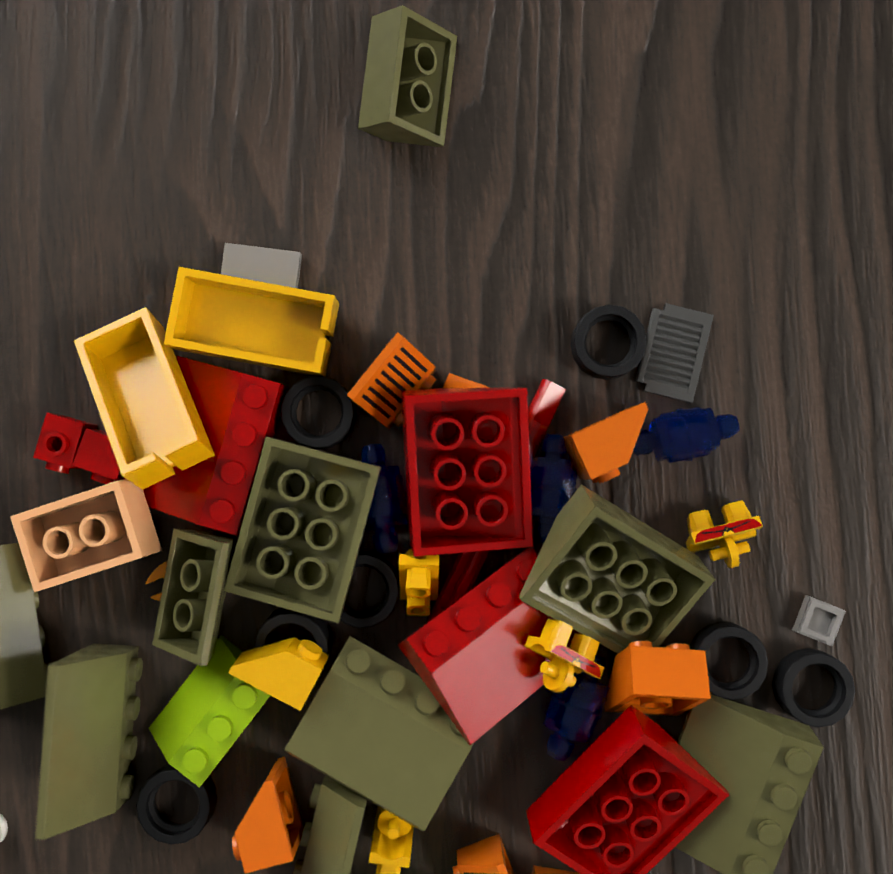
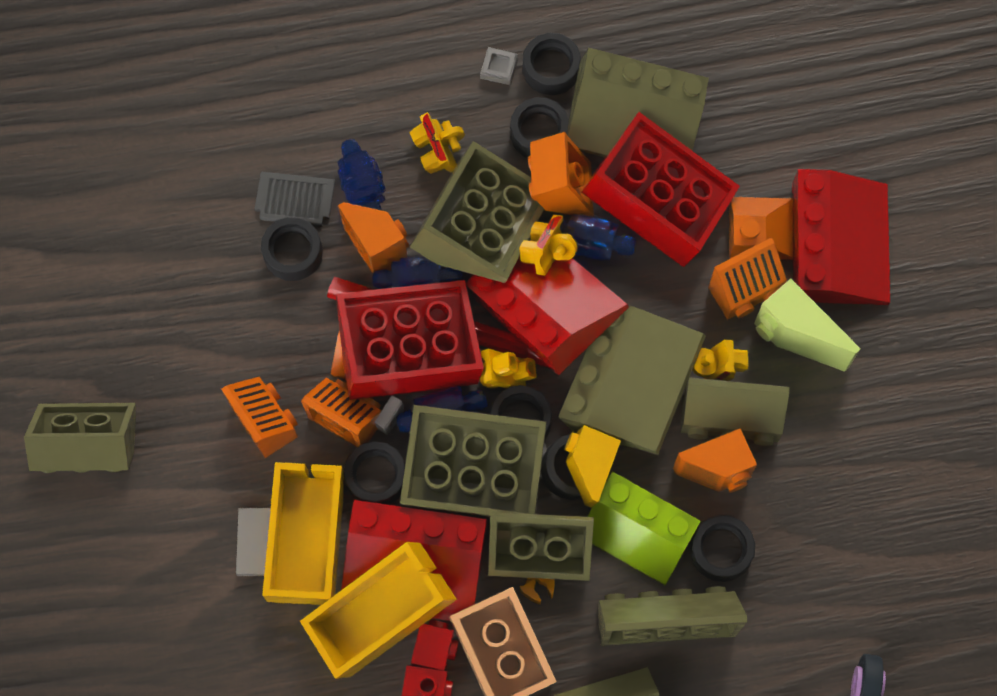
camera: 90 degrees left, 15 degrees down
none -> orange slope [221,376,298,458]
none -> light grey tile [374,395,405,435]

